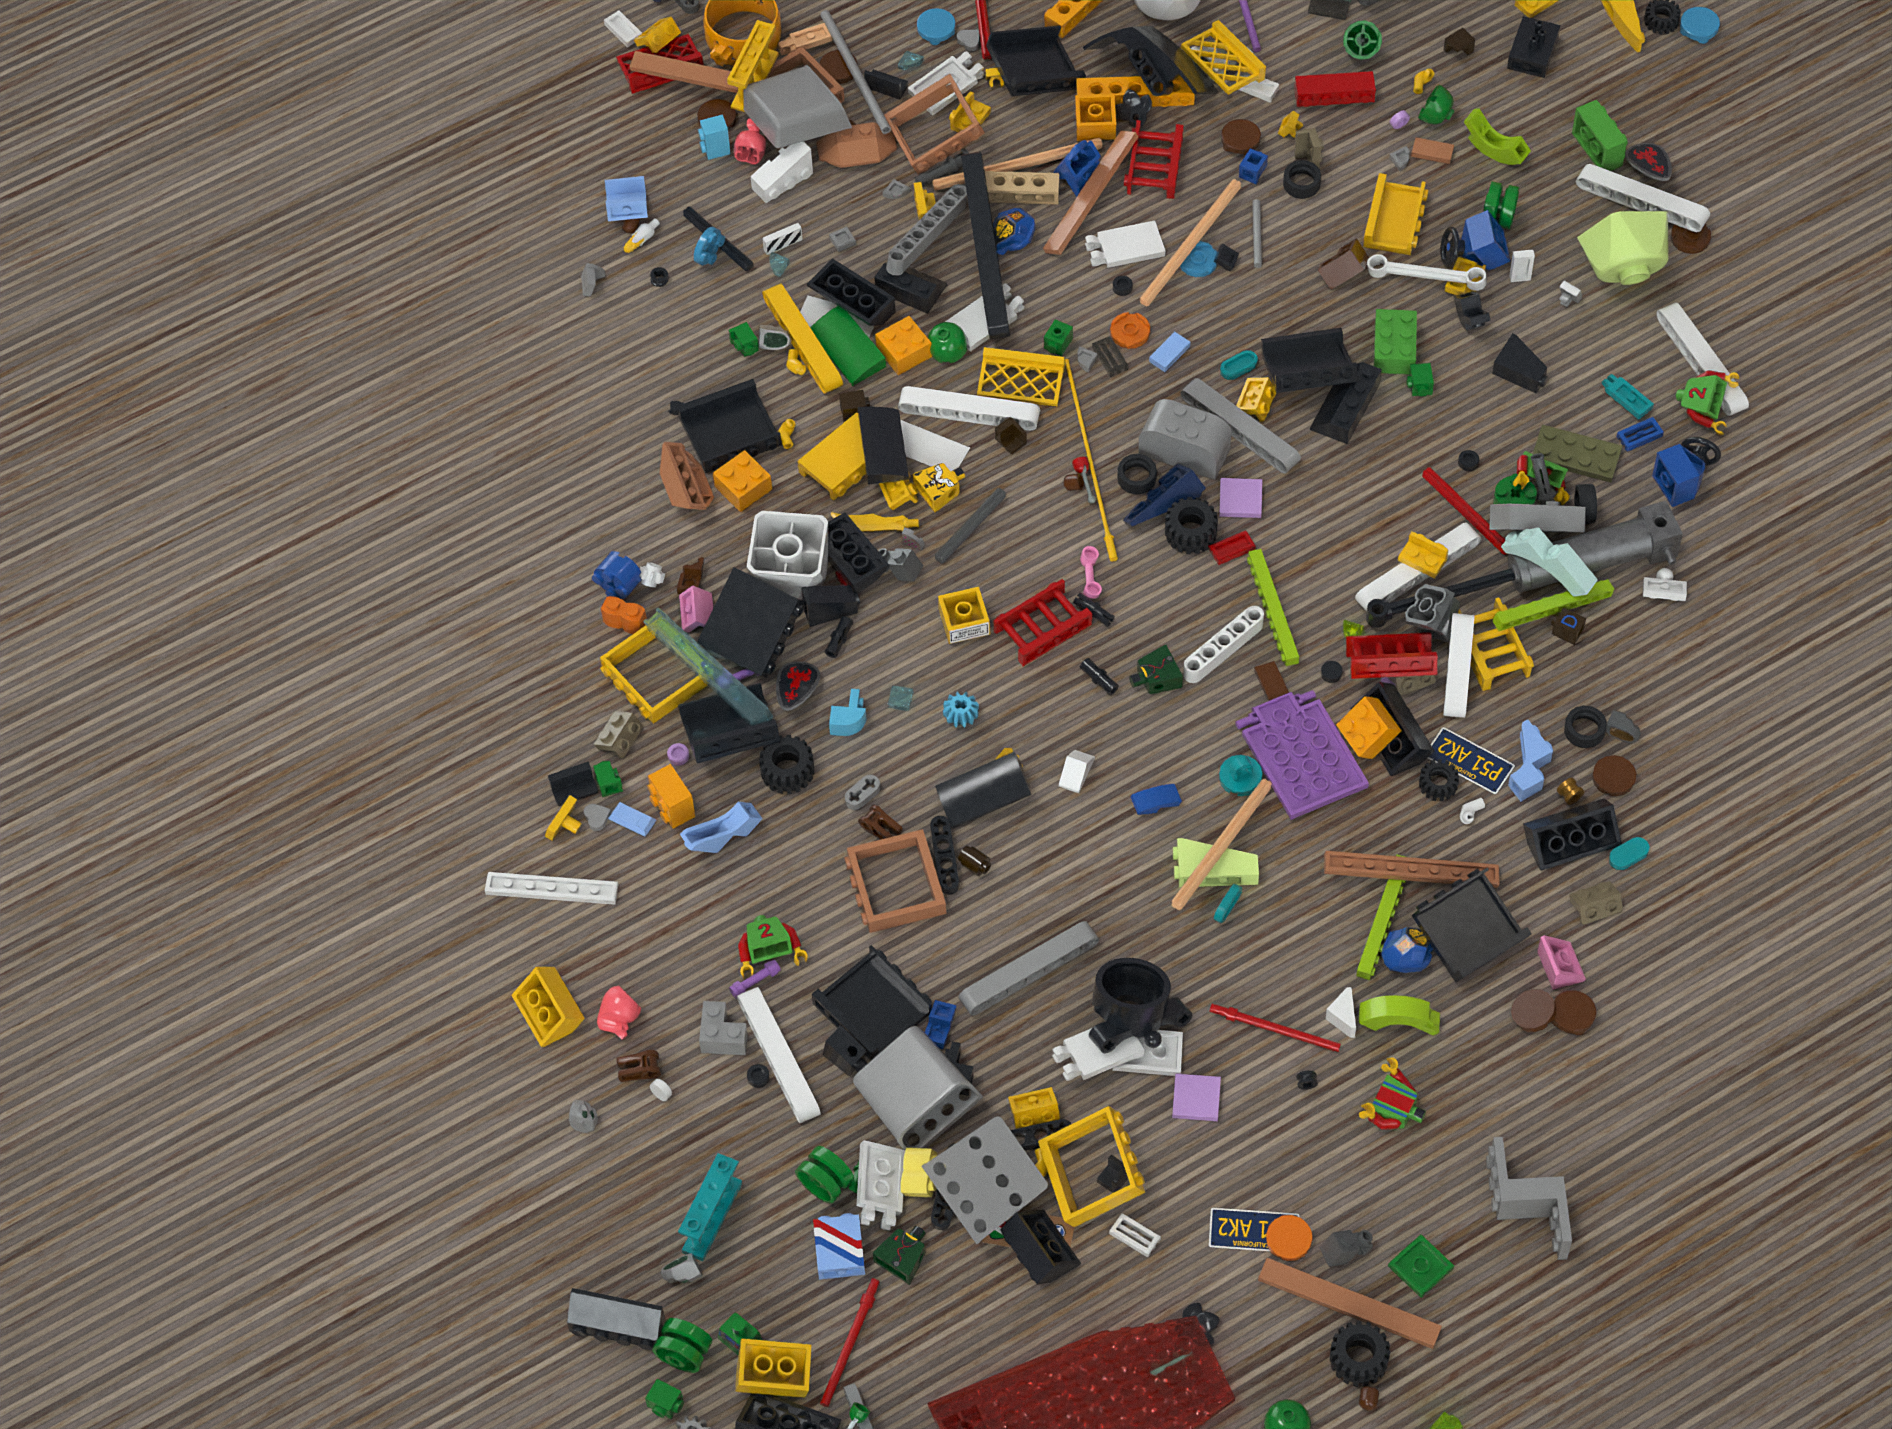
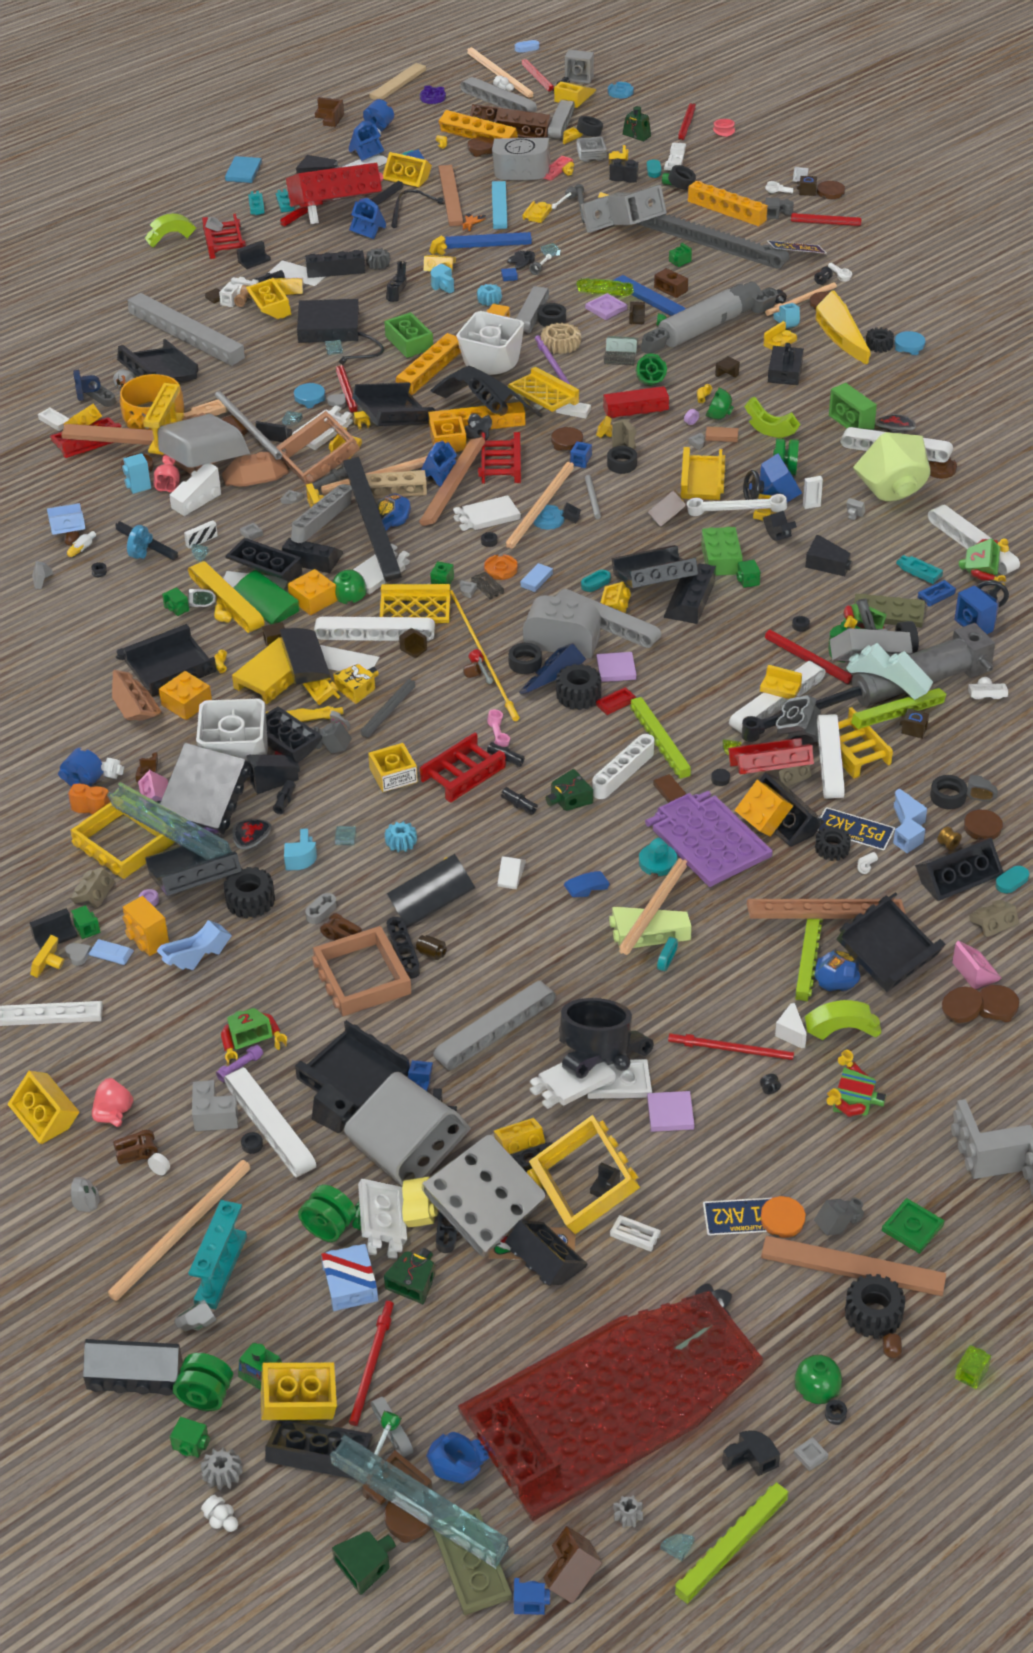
camera: 10 degrees left, 15 degrees down
none -> light nougat axle [108,1160,250,1301]

